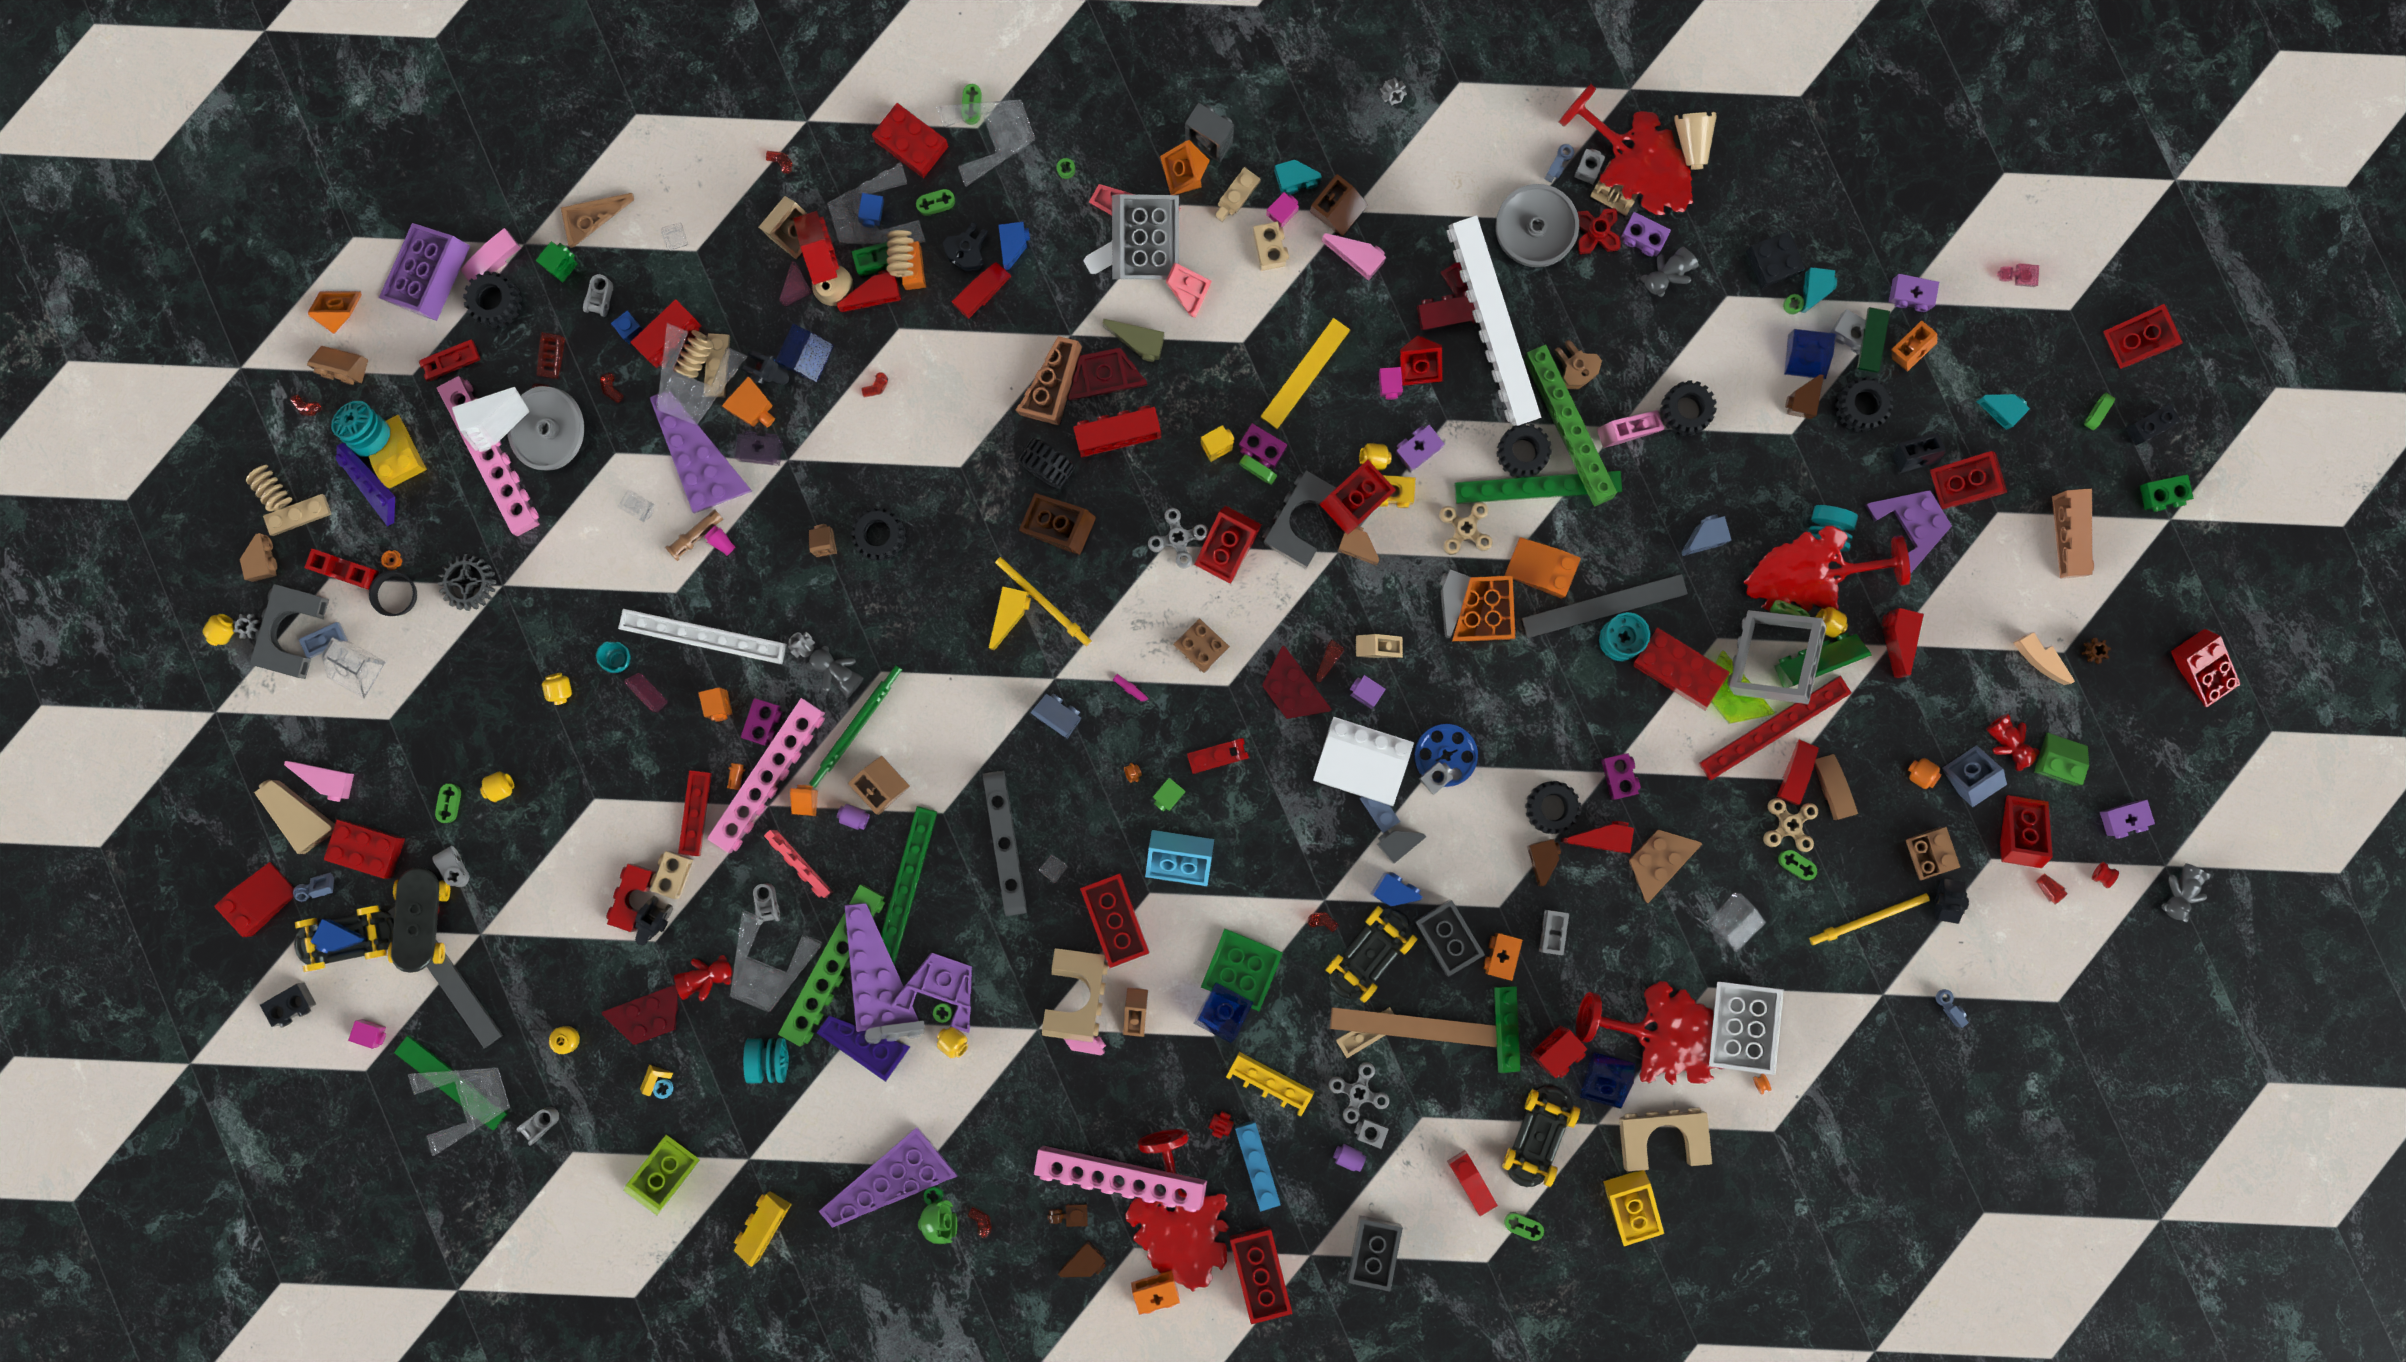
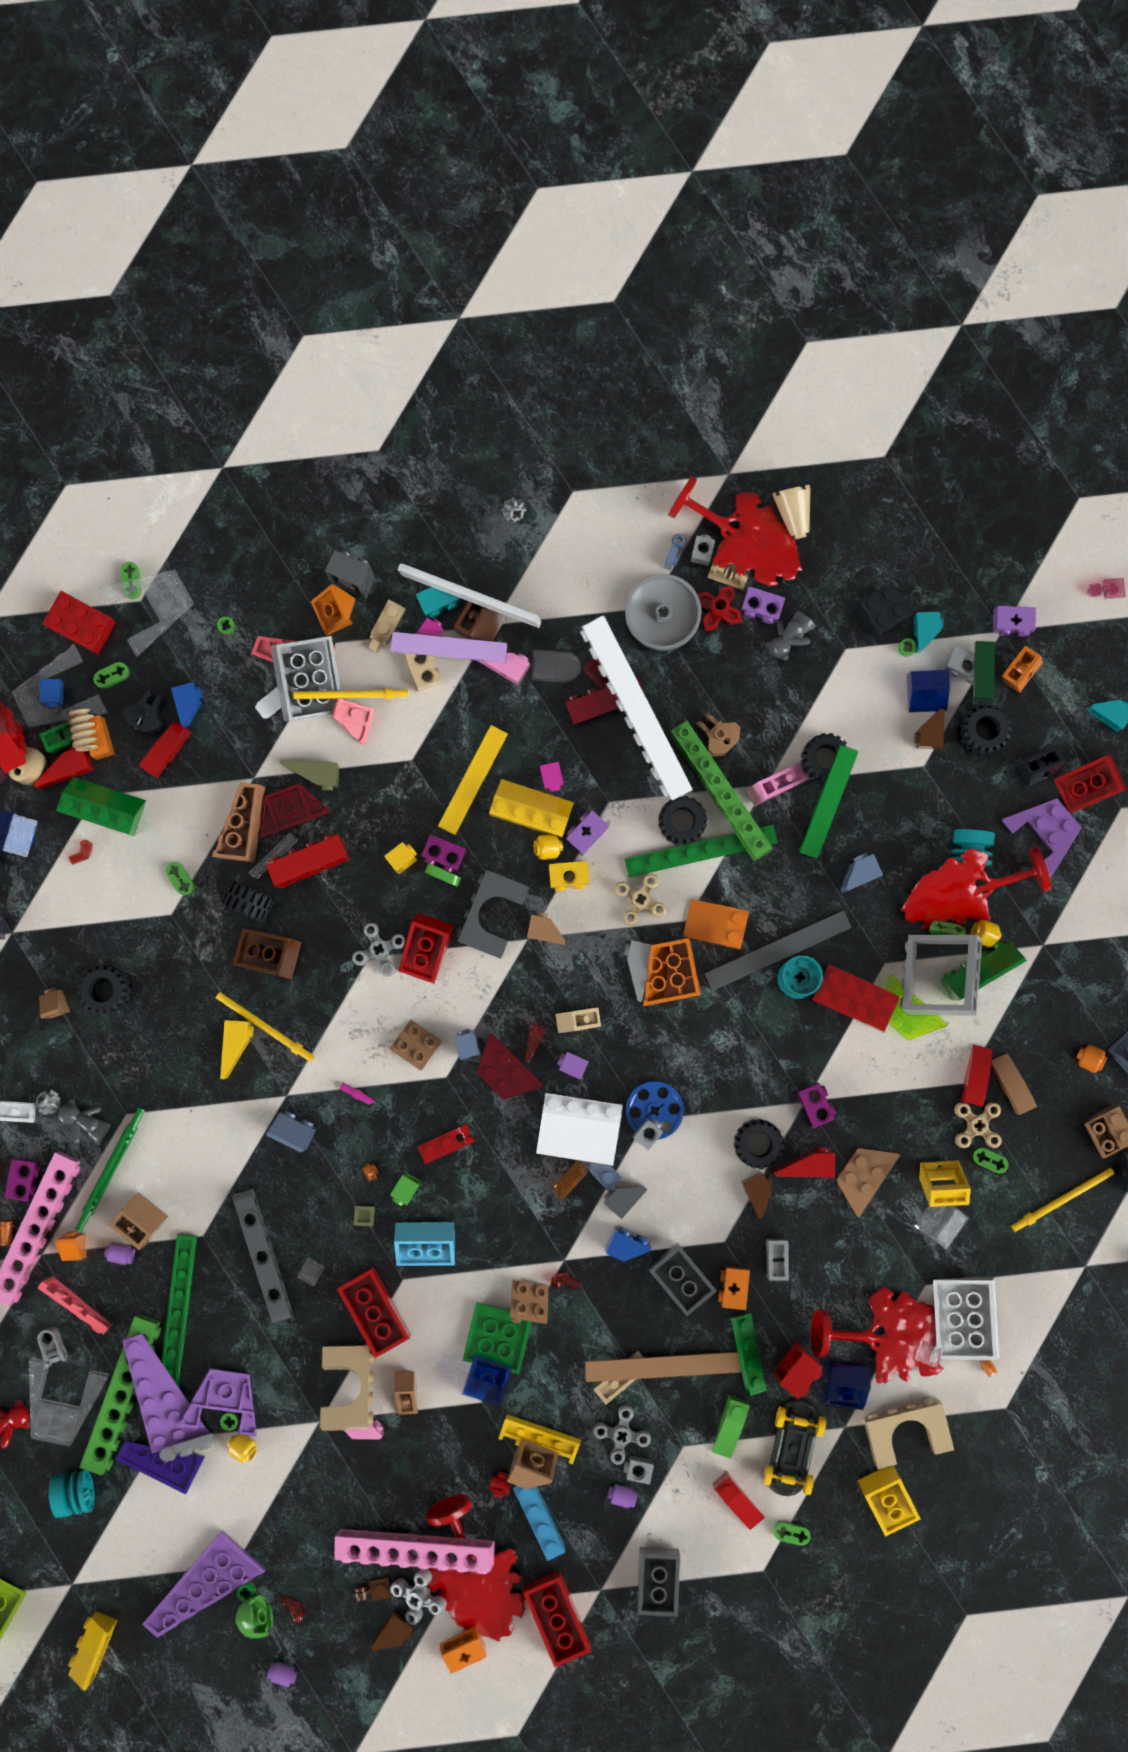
camera: 10 degrees left, 0 degrees up
red slope [1319,460,1396,535] -> none
pearl dark grey piece [1325,906,1418,1003] -> none
red slope [1400,335,1442,386] -> none
red tile [1699,676,1852,781] -> none
red slope [1882,608,1924,678] -> none
none -> green slope [56,777,146,836]
none -> bright green beam [166,862,195,896]
none -> clear tile [248,833,298,879]
none -> medium lavender brick [267,1661,298,1687]
none -> yellow bar [293,688,408,699]
none -> olive plate [354,1205,375,1227]
none -> lavender tile [391,632,507,663]
none -> light grey gear [391,1569,447,1625]
none -> white tile [397,564,542,628]
none -> sand blue brick [454,1029,481,1060]
none -> yellow slope [489,779,574,839]
none -> medium nougat slope [507,1438,559,1489]
none -> medium nougat hinge [510,1279,549,1324]
none -> clear window [531,650,581,683]
none -> clear orange slope [554,1160,589,1201]
none -> bright green slope [712,1395,750,1458]
none -> green tile [799,744,859,858]
none -> clear slope [915,1340,944,1368]
none -> yellow window [919,1160,971,1207]

